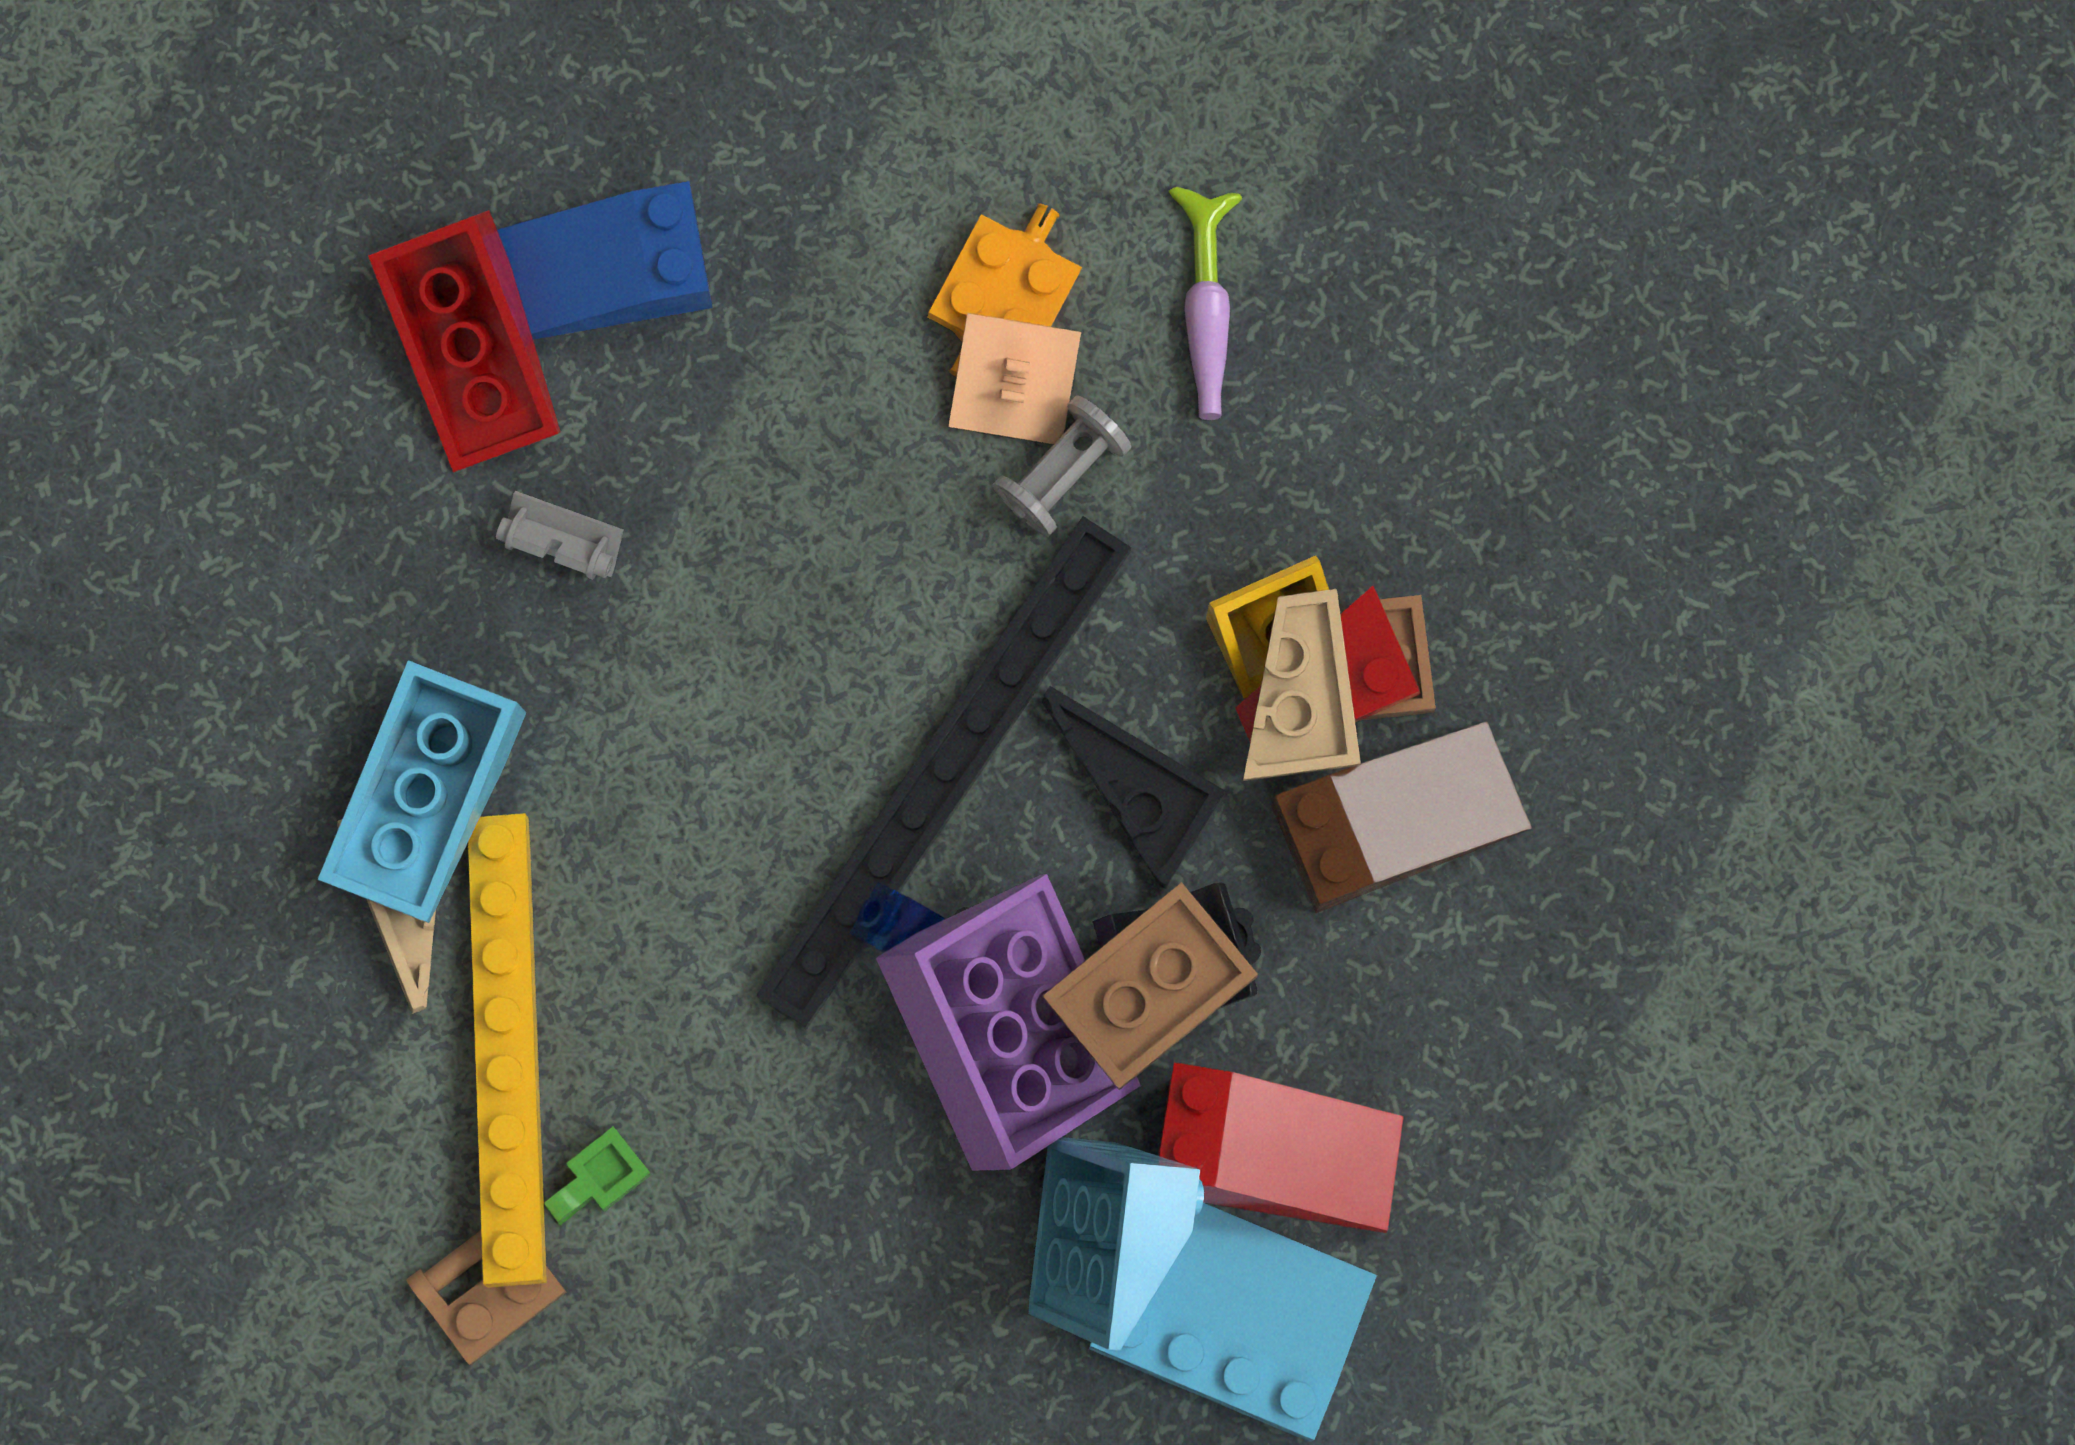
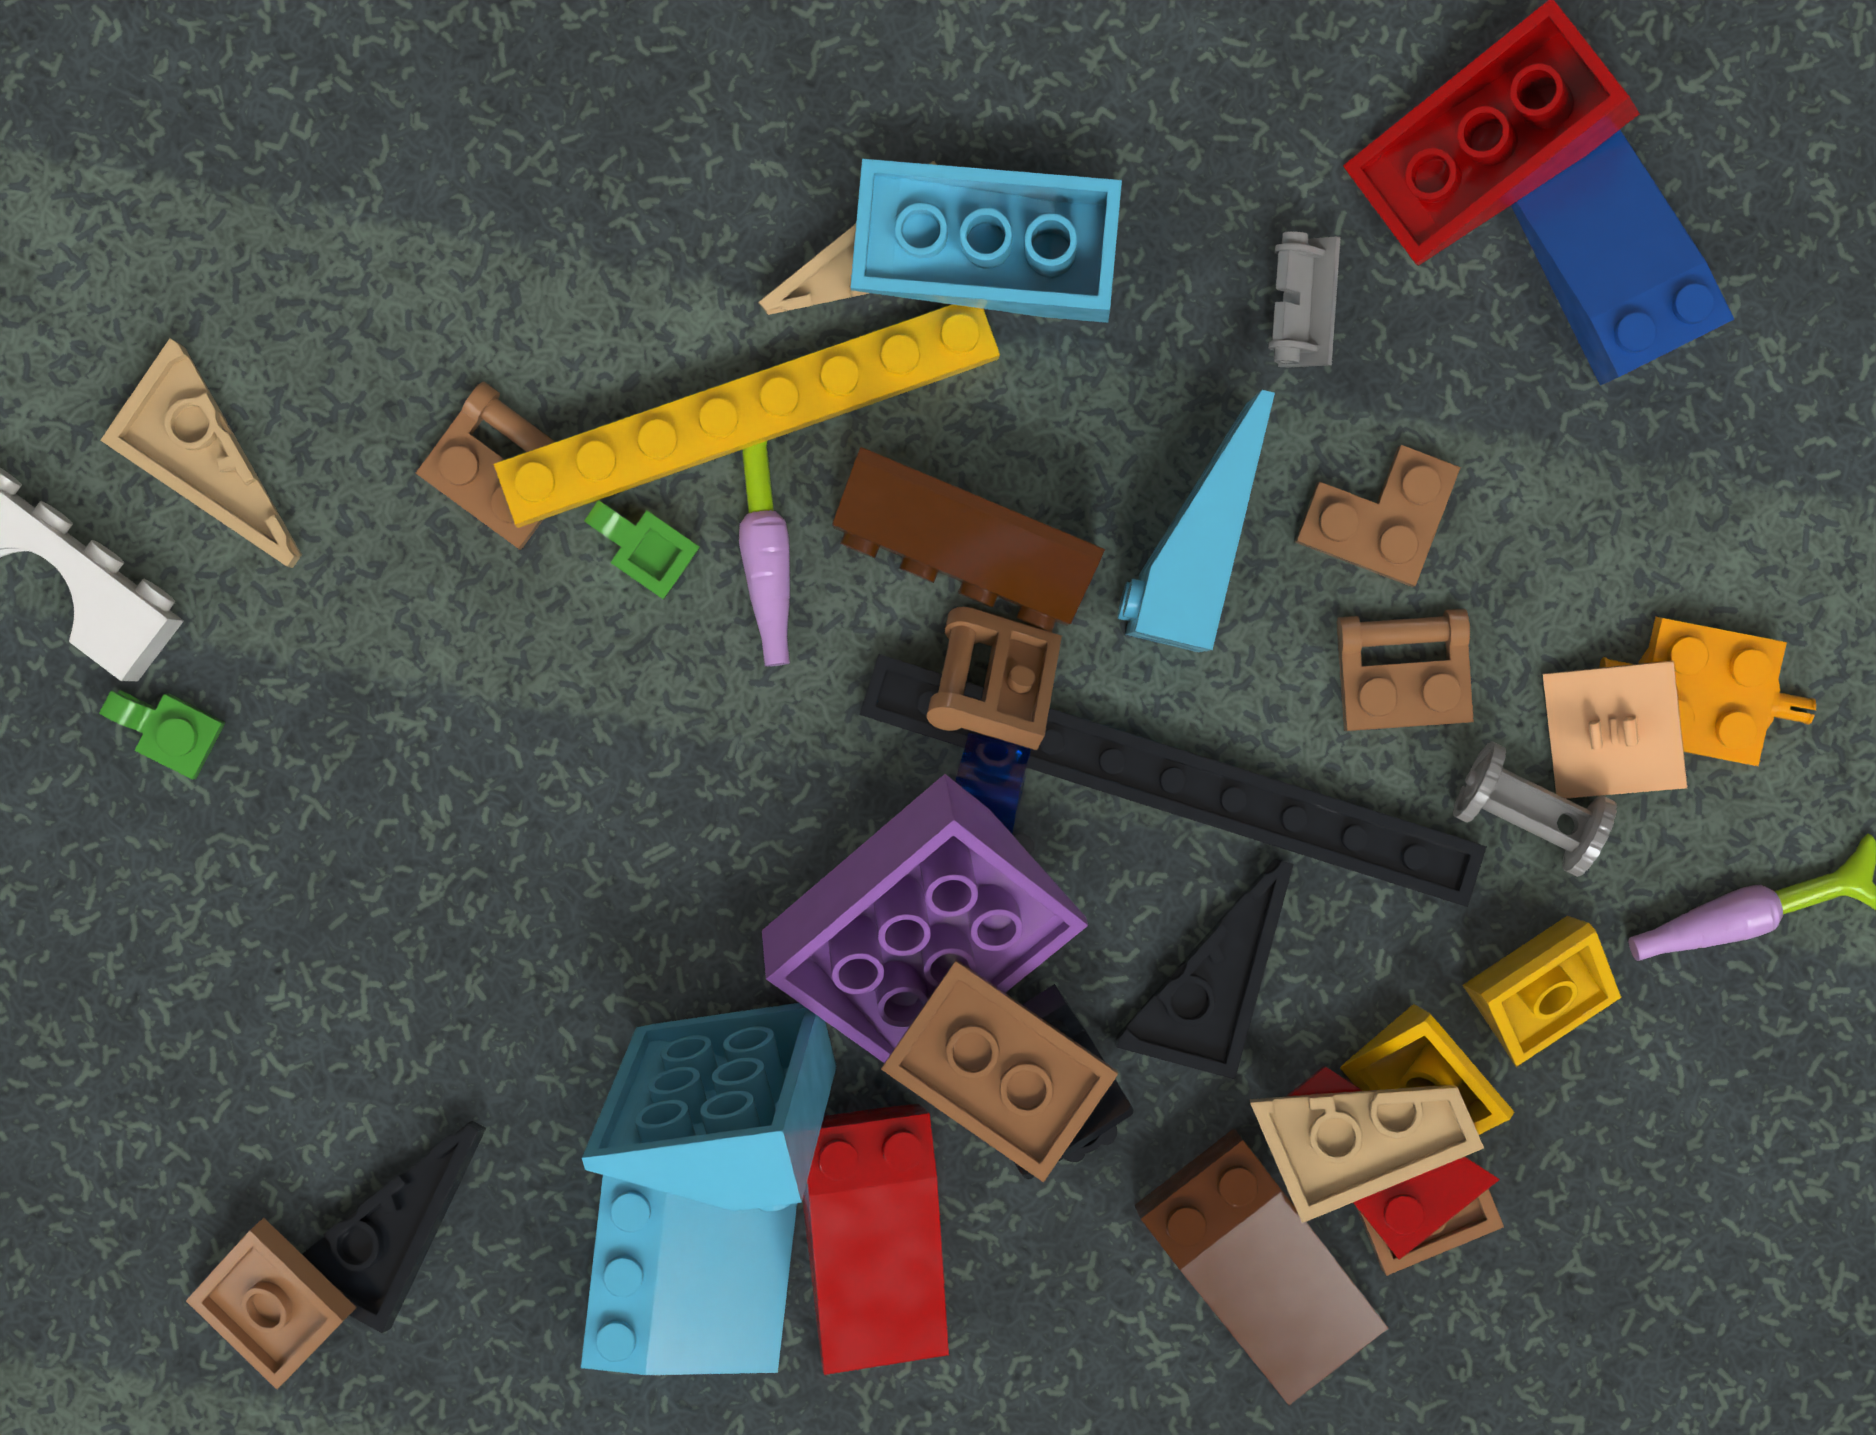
camera: 80 degrees right, 10 degrees up
none -> lavender piece [739,441,790,666]
none -> reddish brown slope [832,447,1105,632]
none -> medium nougat plate [927,607,1062,750]
none -> medium azure slope [1117,390,1275,652]
none -> medium nougat plate [1294,445,1461,587]
none -> medium nougat plate [1337,608,1474,731]
none -> yellow slope [1462,916,1621,1067]

